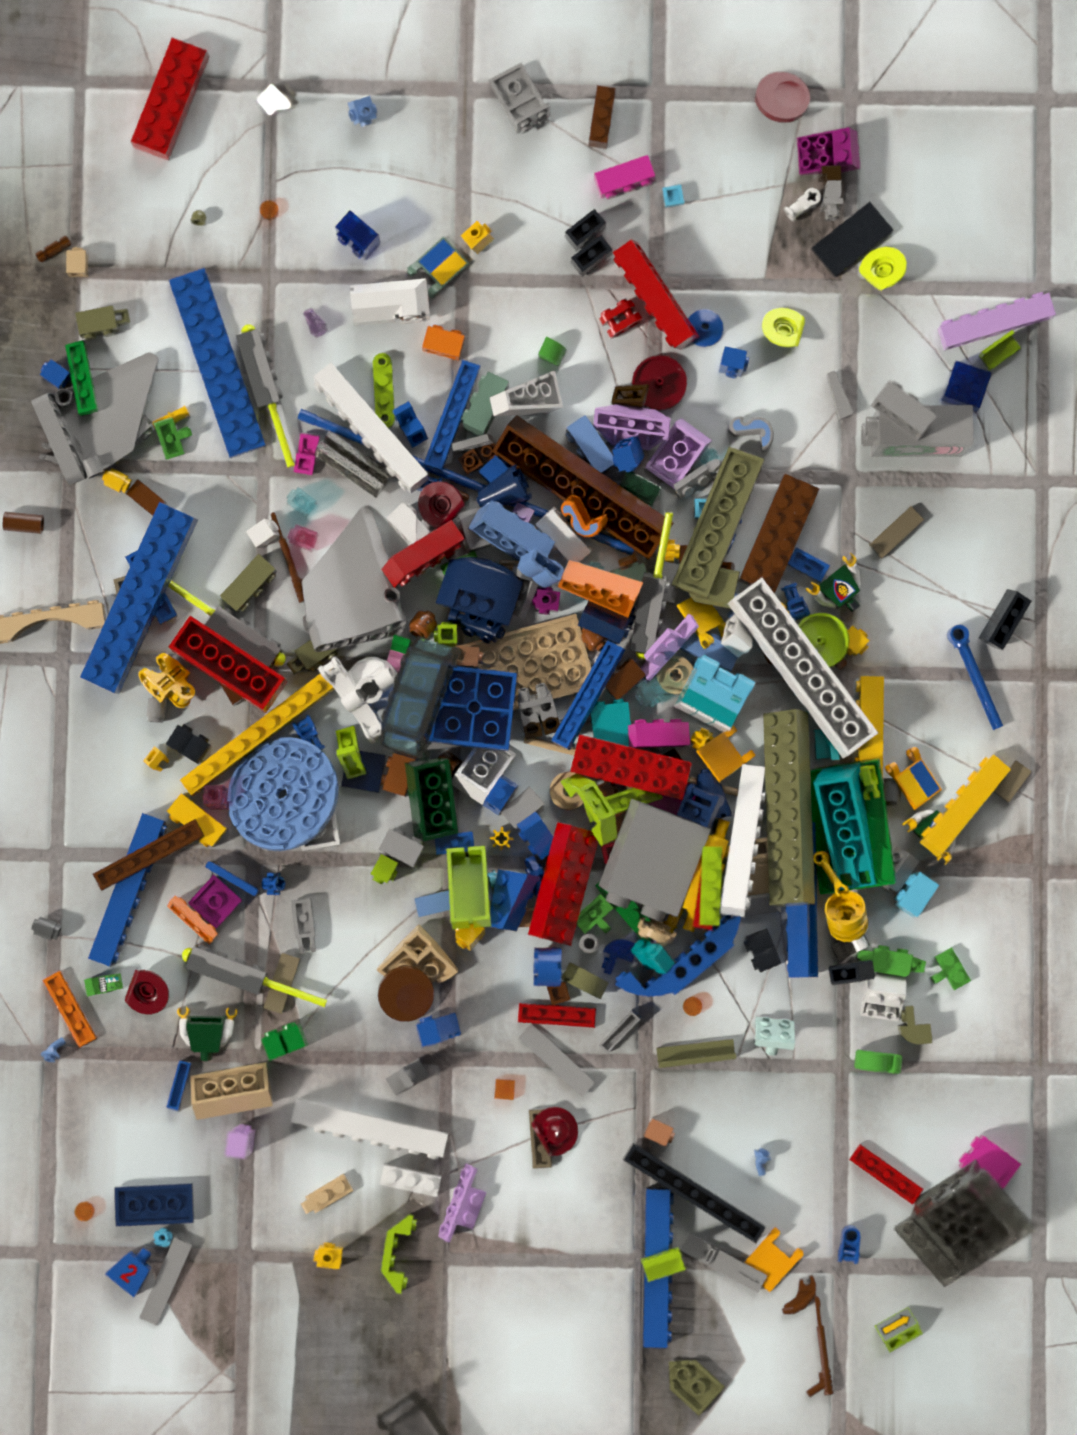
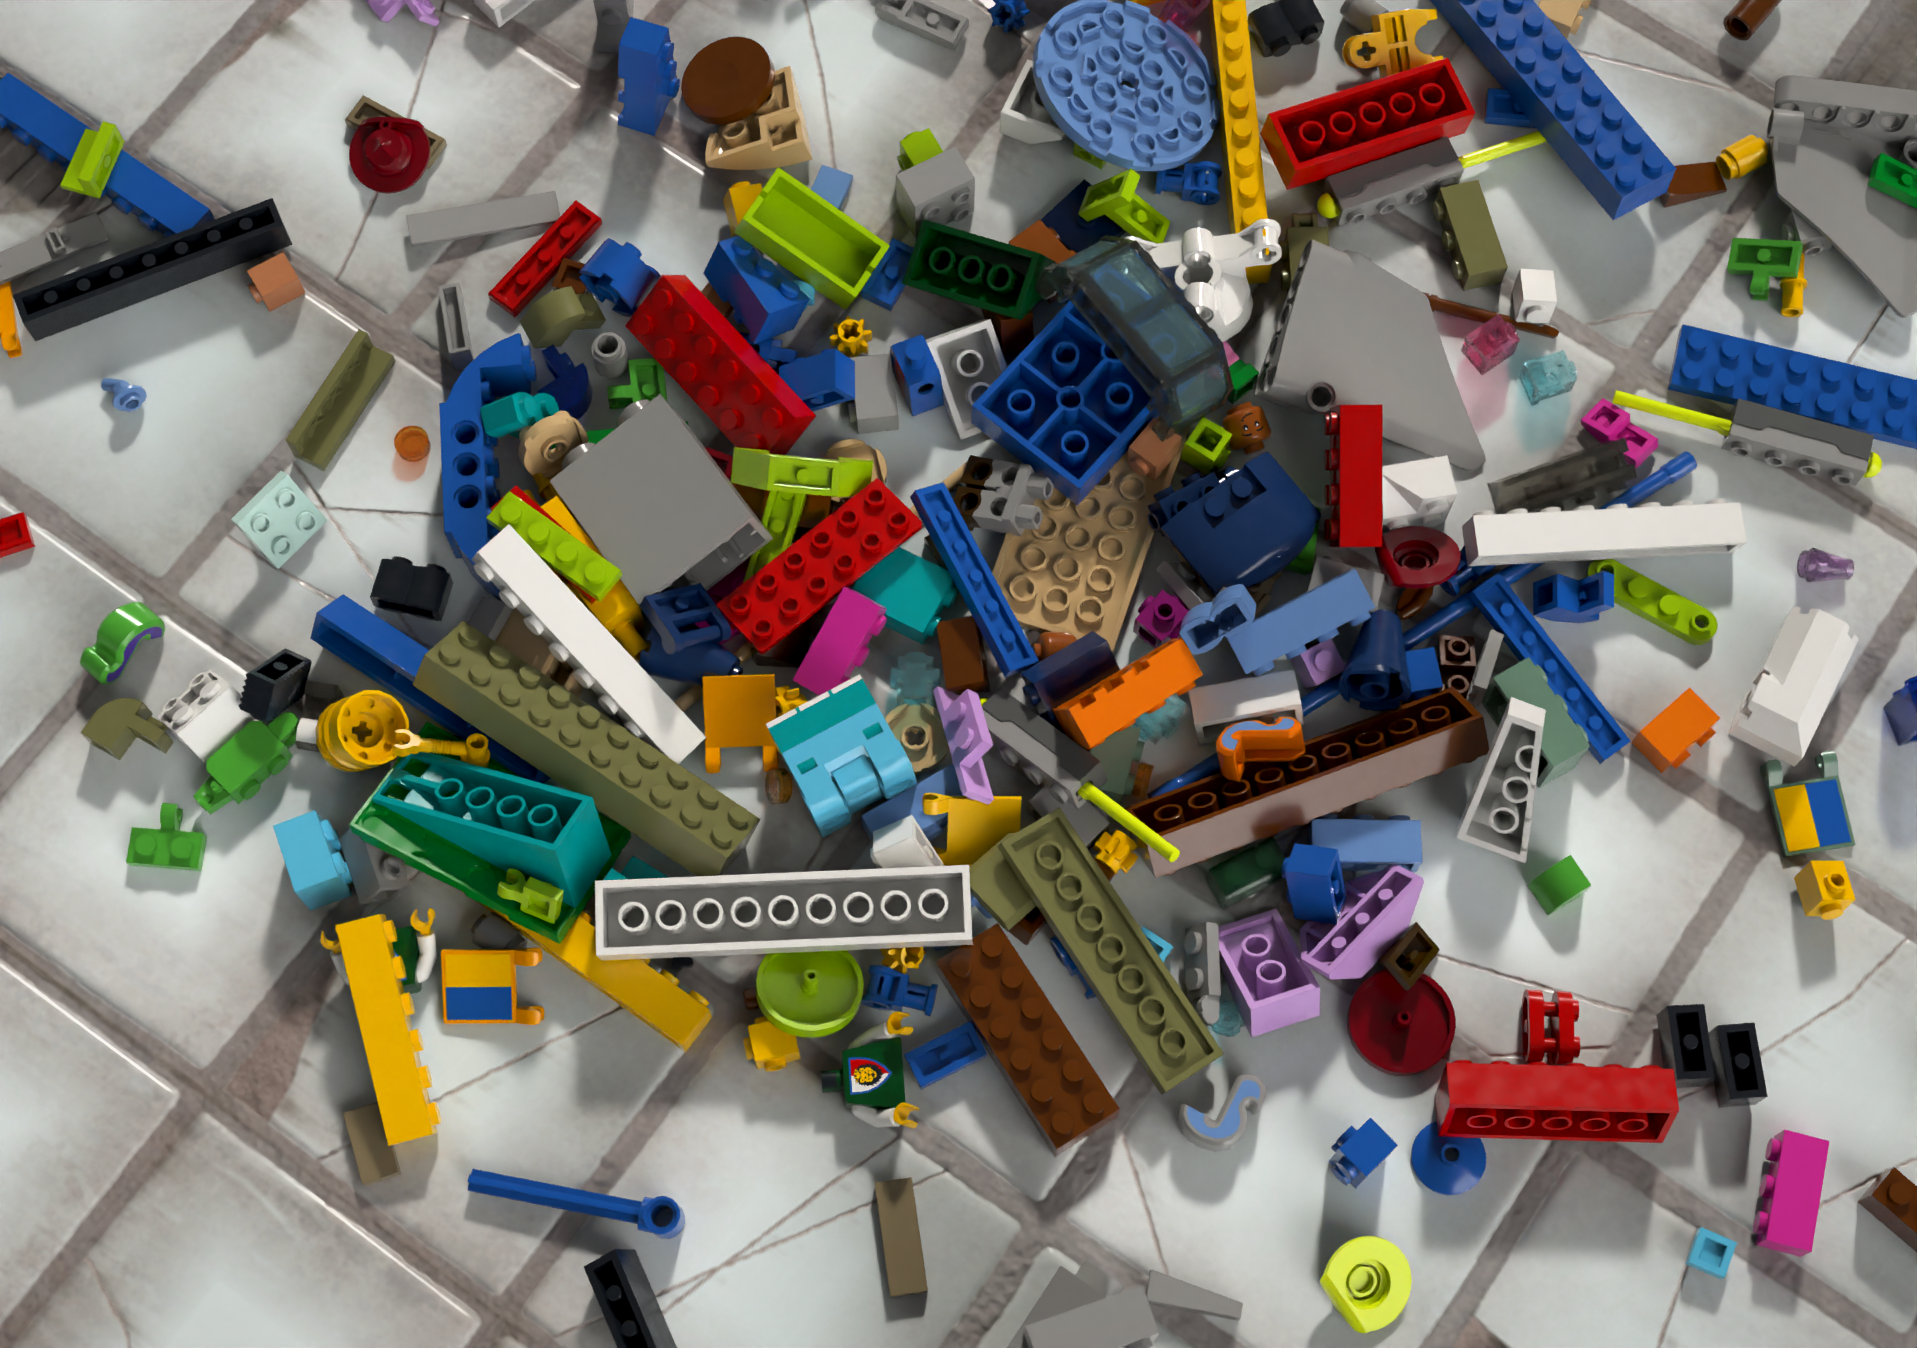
camera: 125 degrees right, 15 degrees down
clear orange tile [494,1079,515,1100] -> none
none -> clear orange tile [765,768,792,805]

